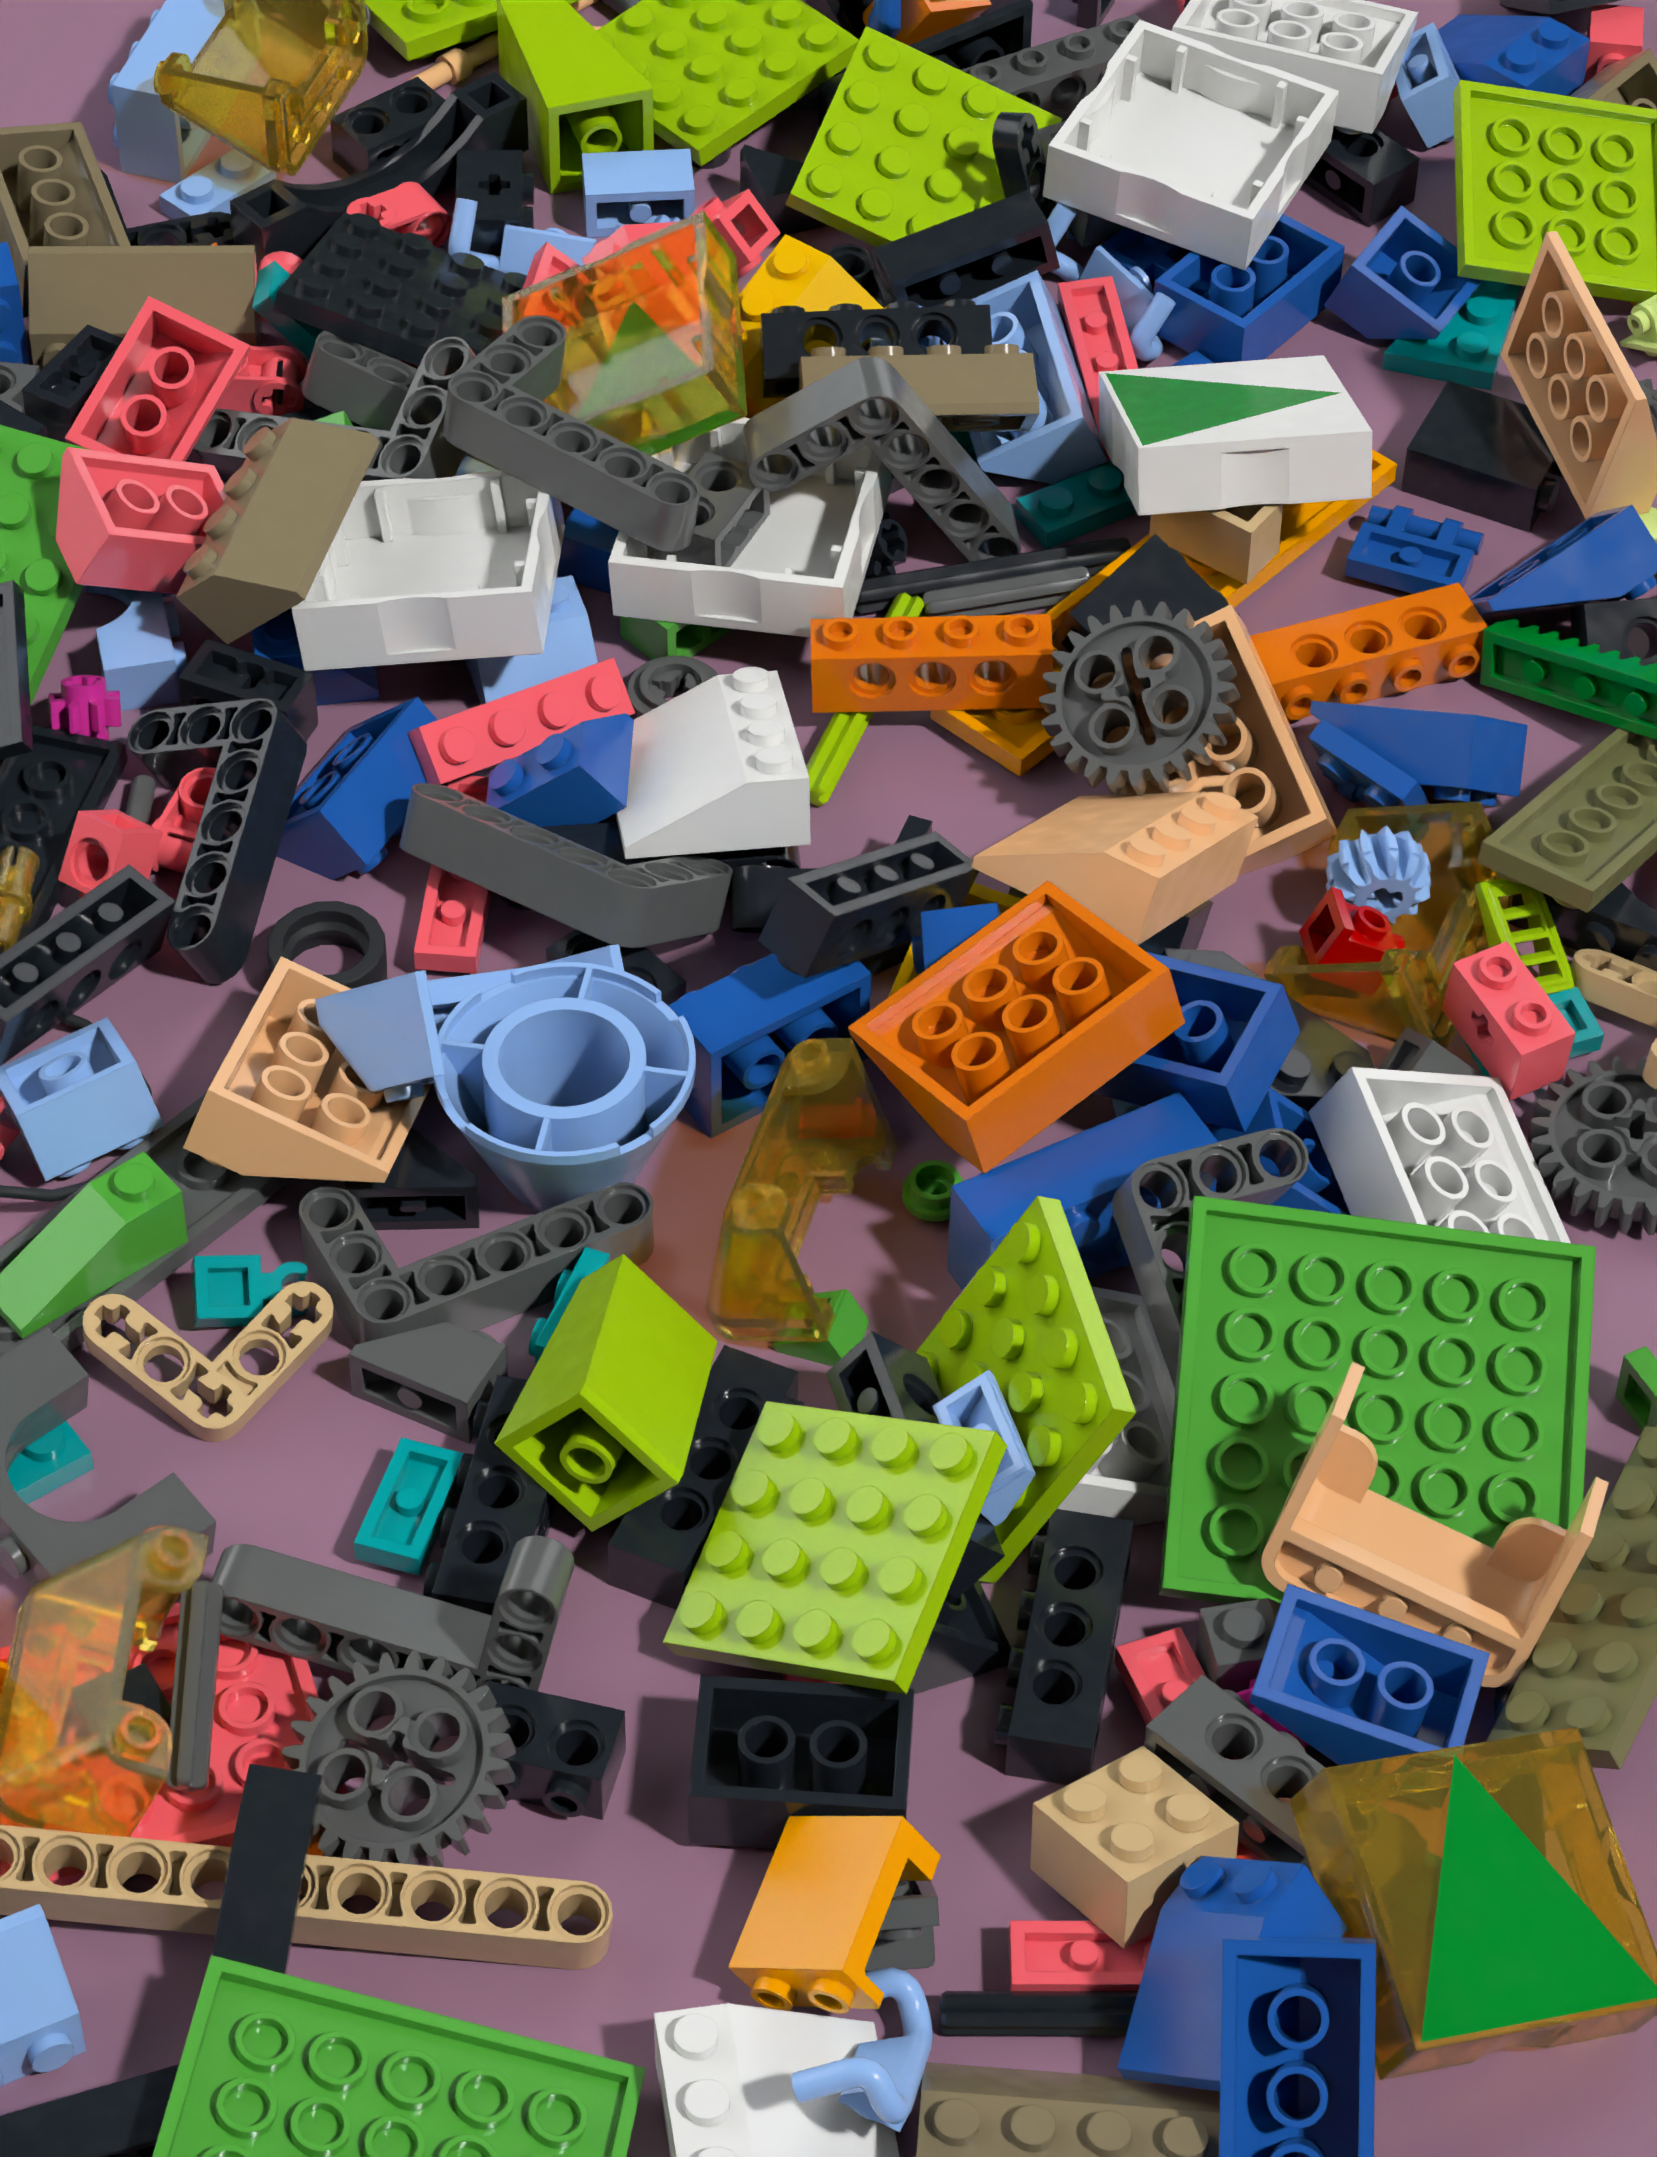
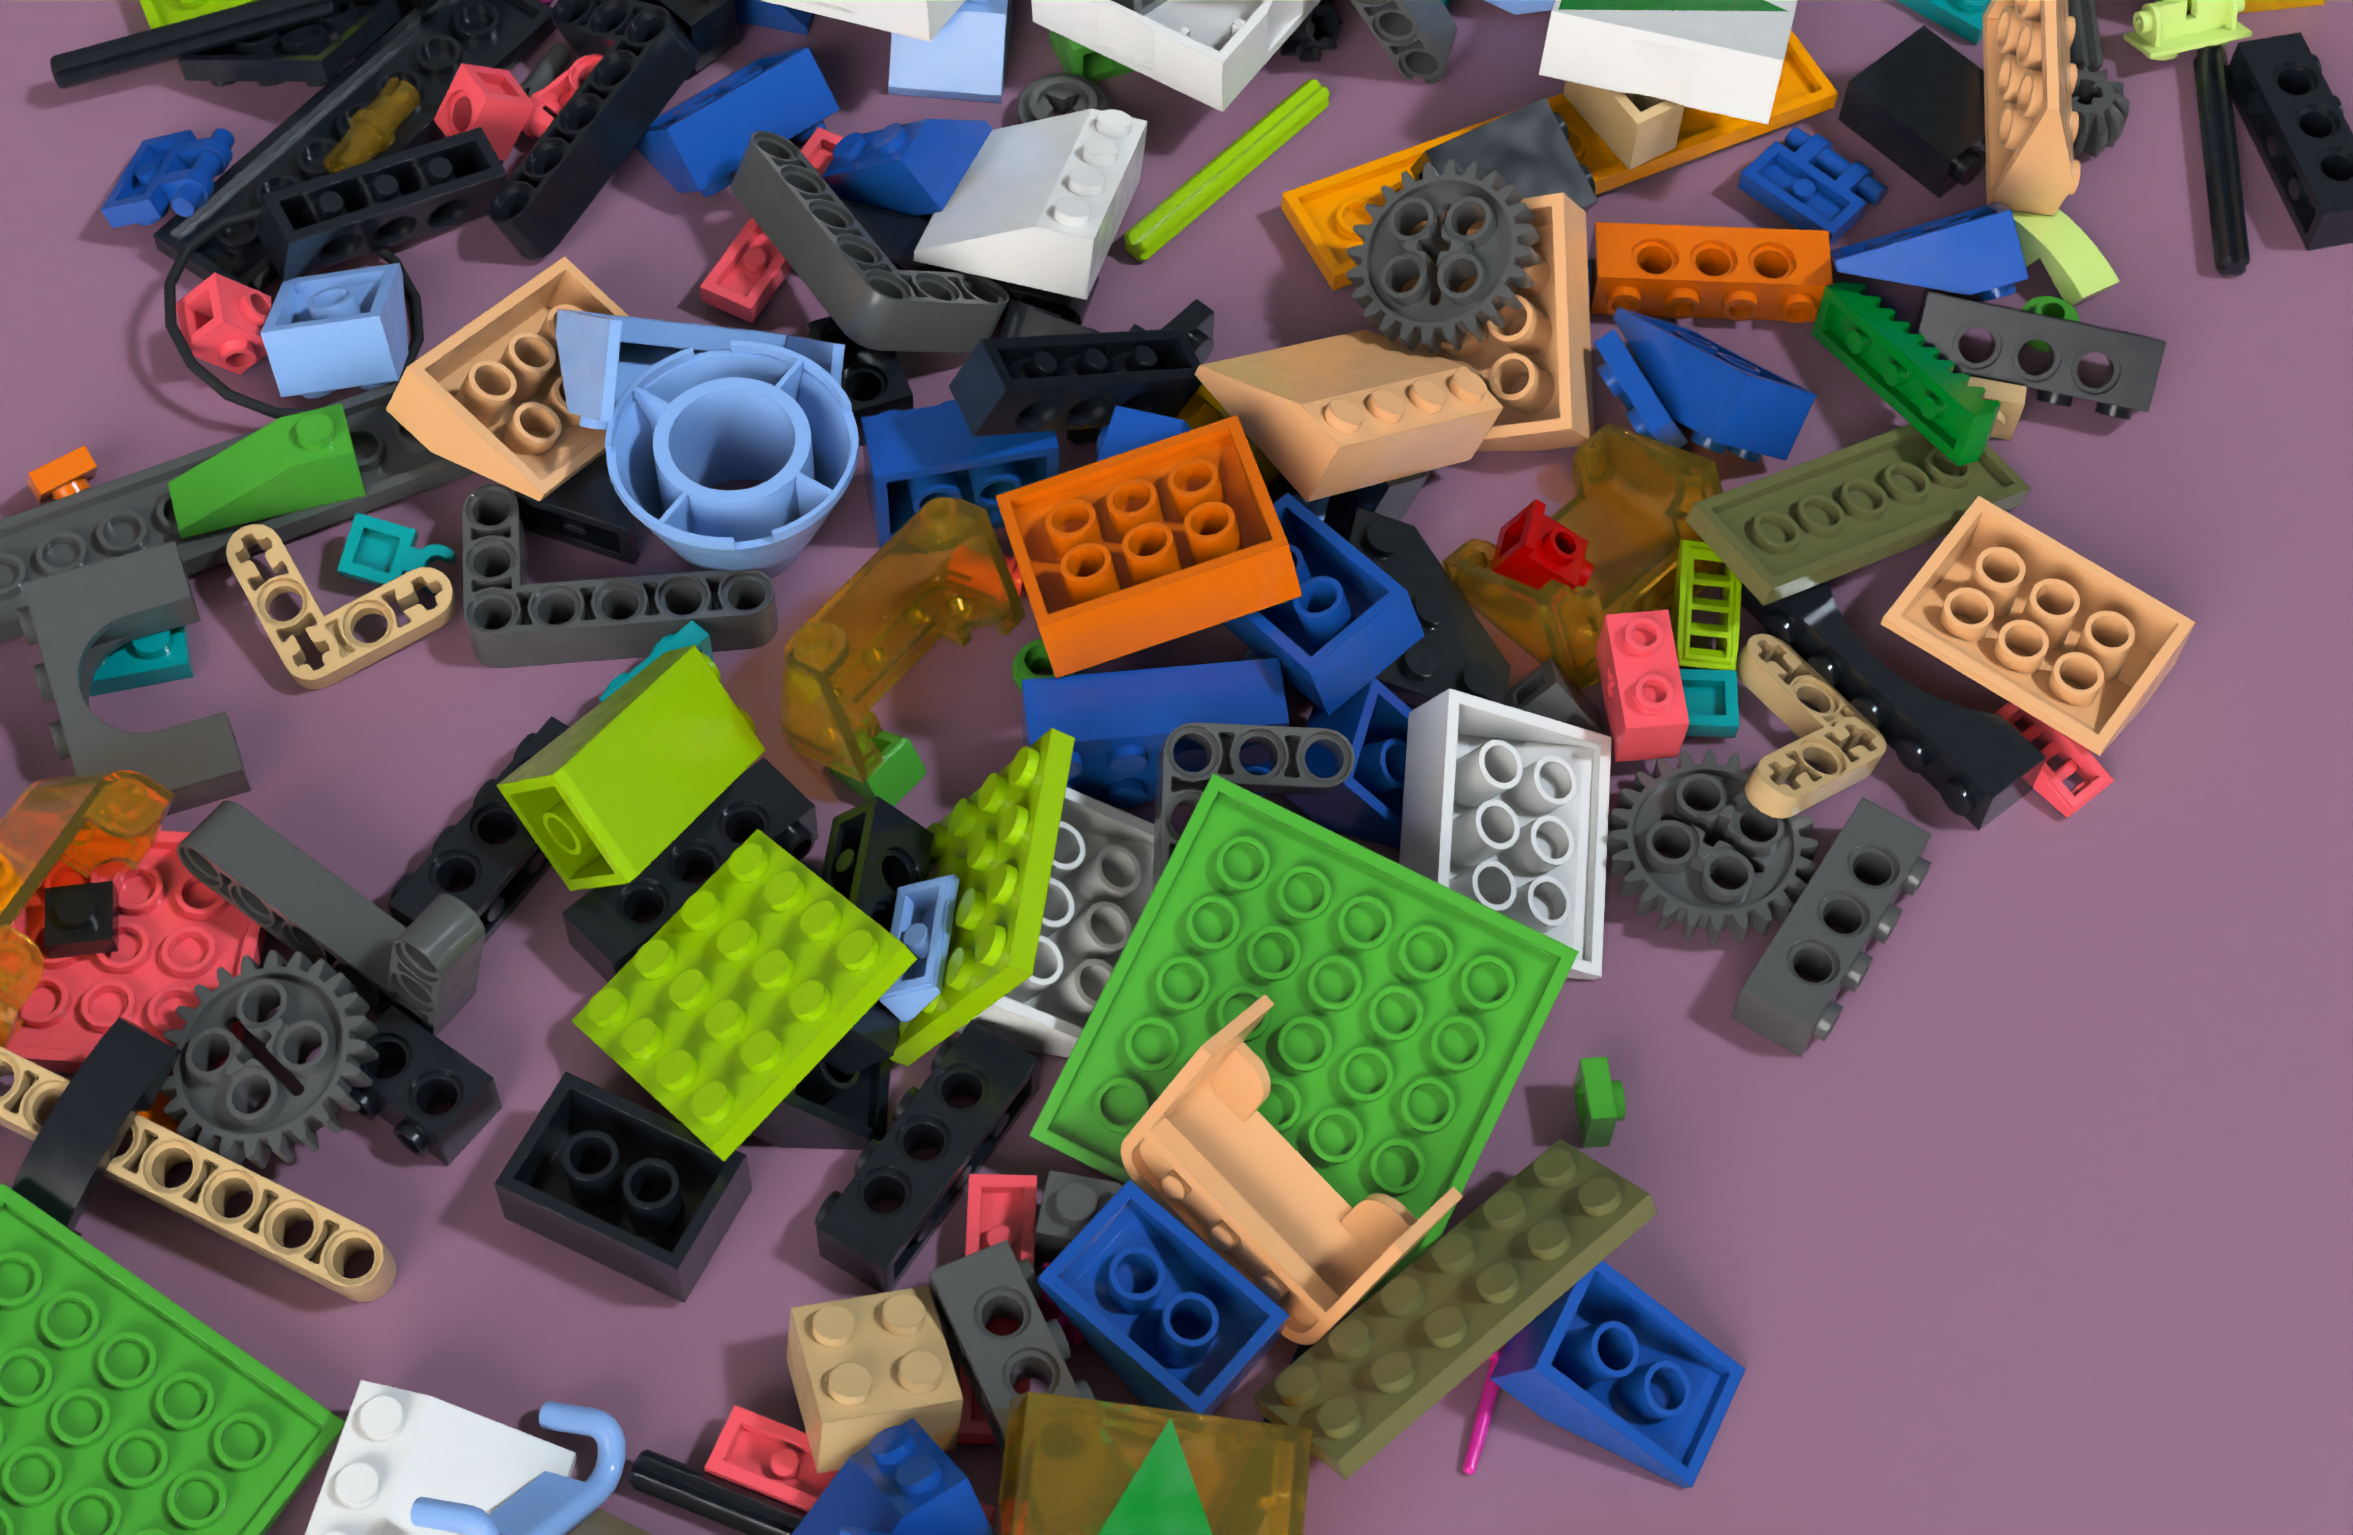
camera: 20 degrees right, 10 degrees up
dark grey axle [165,1580,224,1792] -> none
black tyre [267,901,387,989] -> none
dark grey slope [349,1322,508,1444] -> none
teal plate [353,1437,464,1576] -> none
coral plate [408,657,635,785] -> none
light orange panel [728,1816,941,2014] -> none
orange brick [810,614,1053,713] -> none
black axle [855,537,1131,615] -> none
dark grey slope [865,1881,940,1971] -> none
dark grey axle [921,566,1091,617] -> none
teal plate [1016,461,1137,549] -> none
light blue gear [1326,825,1431,925] -> none

